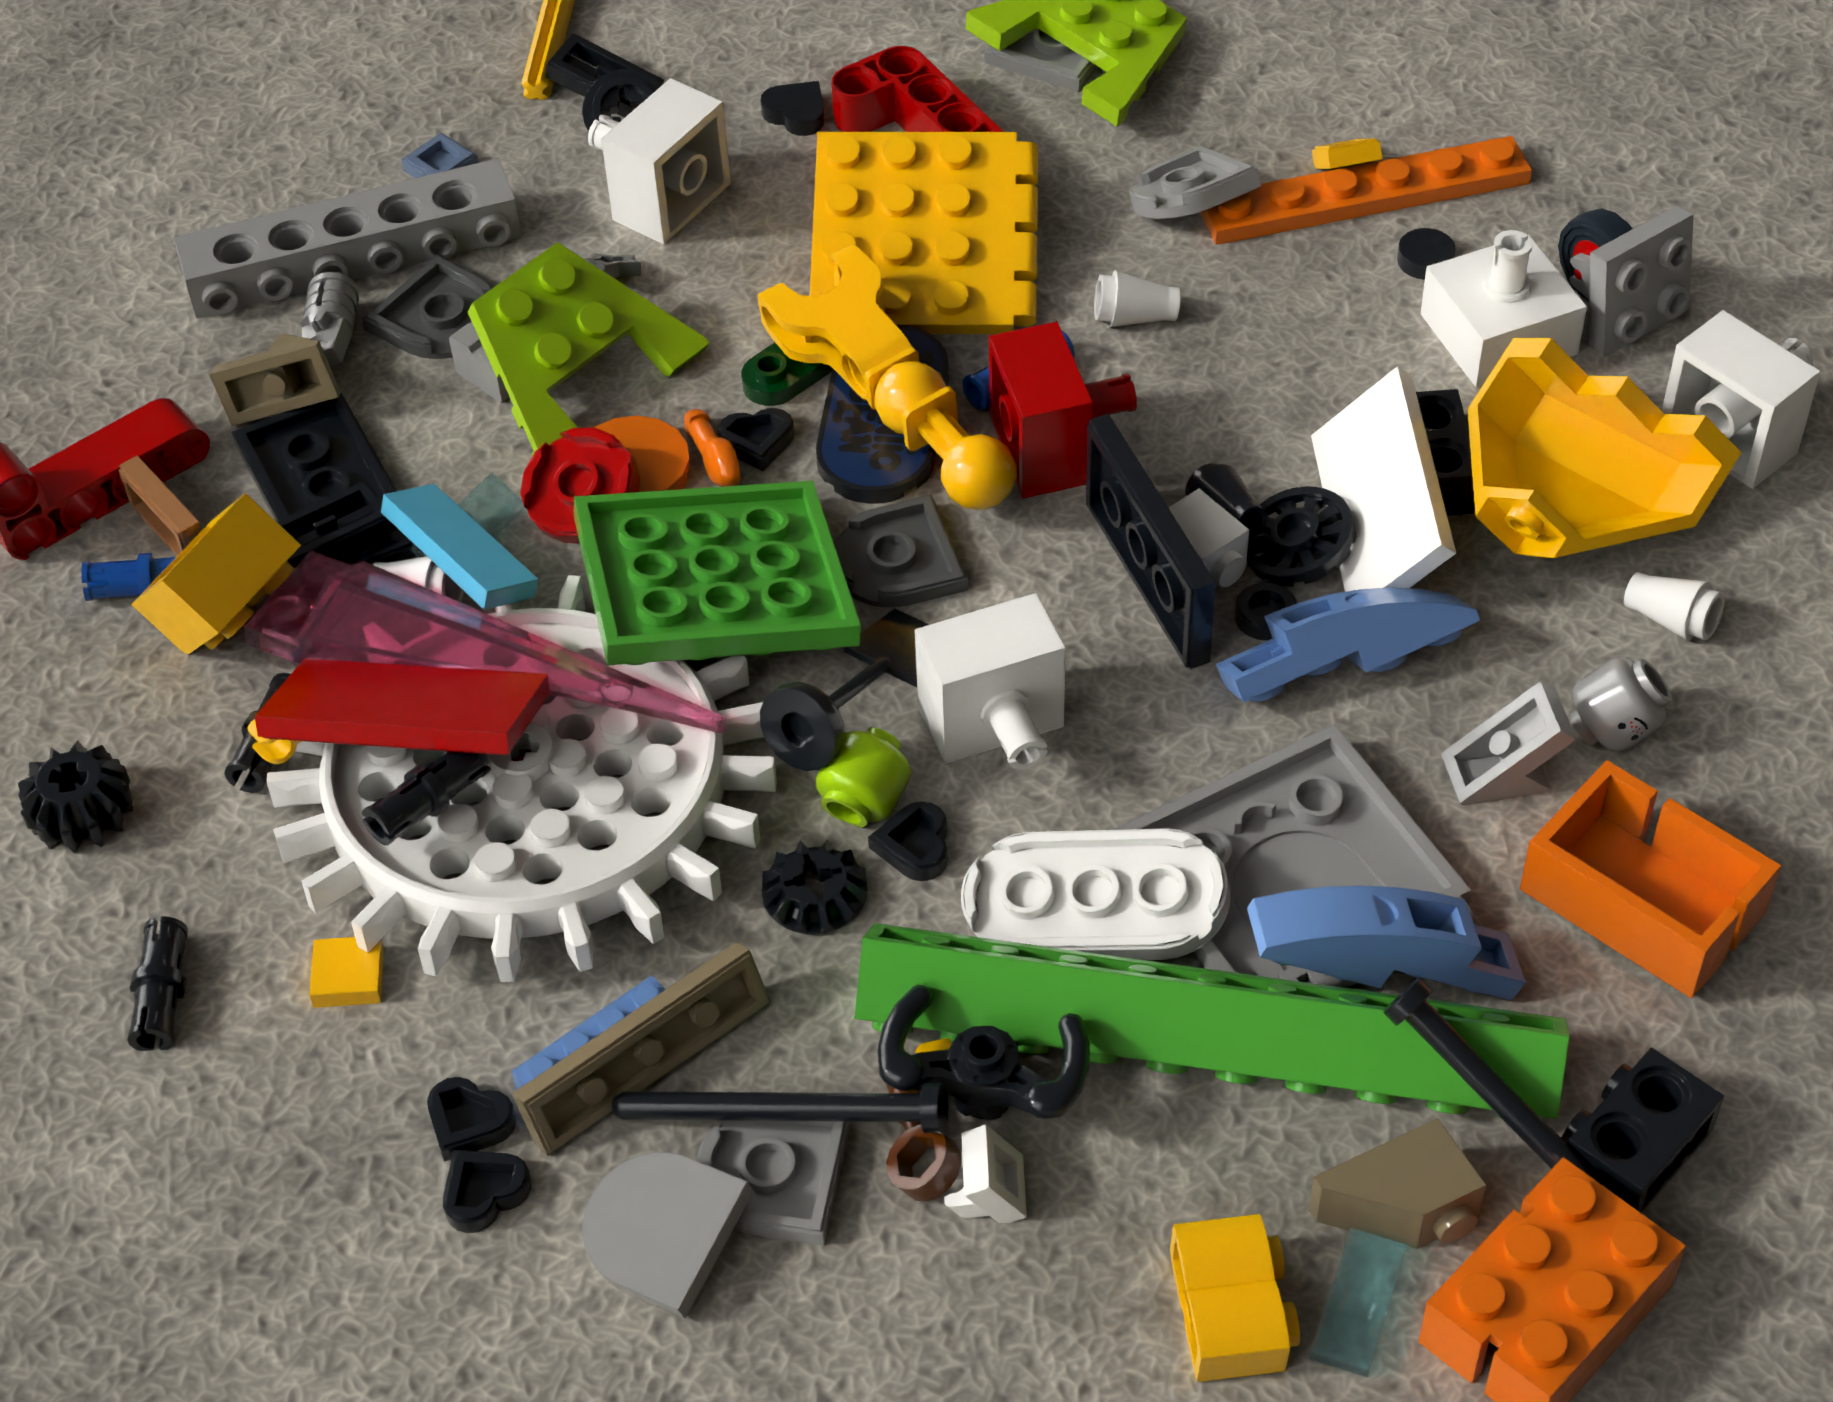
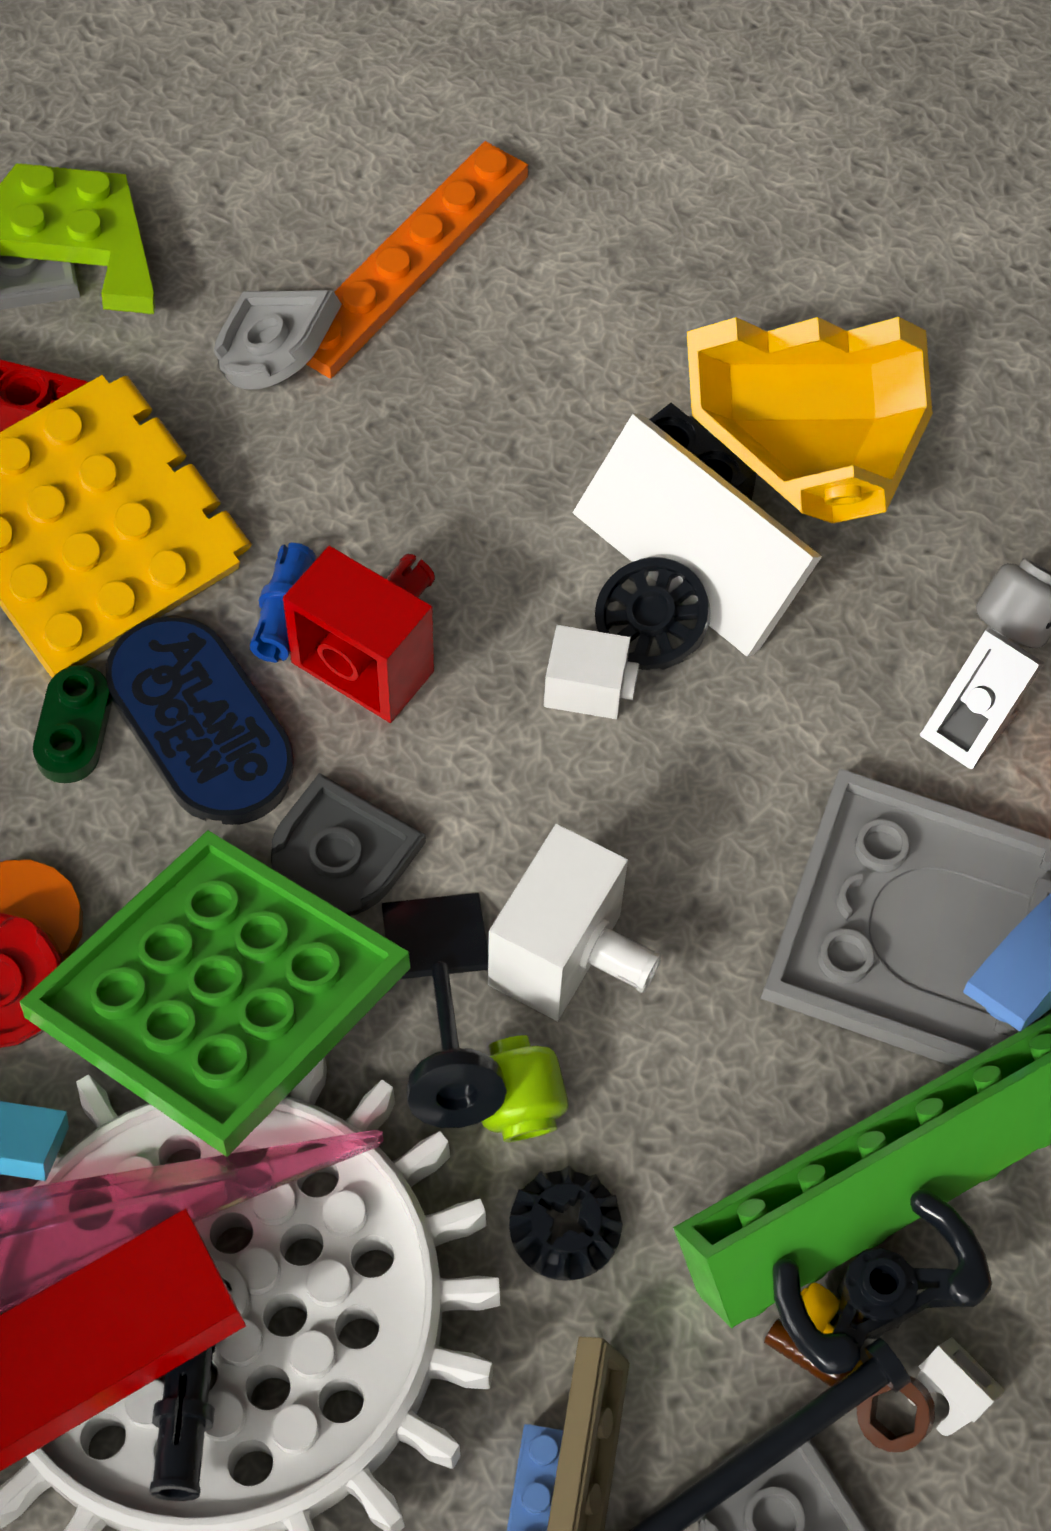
camera: 45 degrees left, 10 degrees up
orange piece [684,409,741,487] -> none
black tile [717,408,794,471] -> none
yellow piece [757,244,1017,510] -> none
black tile [868,801,948,881] -> none
white tile [961,829,1231,960] -> none
black tile [1086,414,1216,669] -> none
white cone [1094,270,1180,327] -> none
black cone [1185,463,1267,539] -> none
medium blue slope [1216,587,1480,703] -> none
black tile [1235,583,1297,641] -> none
yellow tile [1312,138,1383,169] -> none
black tile [1397,228,1456,280] -> none
white brick [1420,230,1587,387] -> none
light grey plate [1558,205,1694,357] -> none
white cone [1624,572,1725,641] -> none
white brick [1662,310,1821,489] -> none

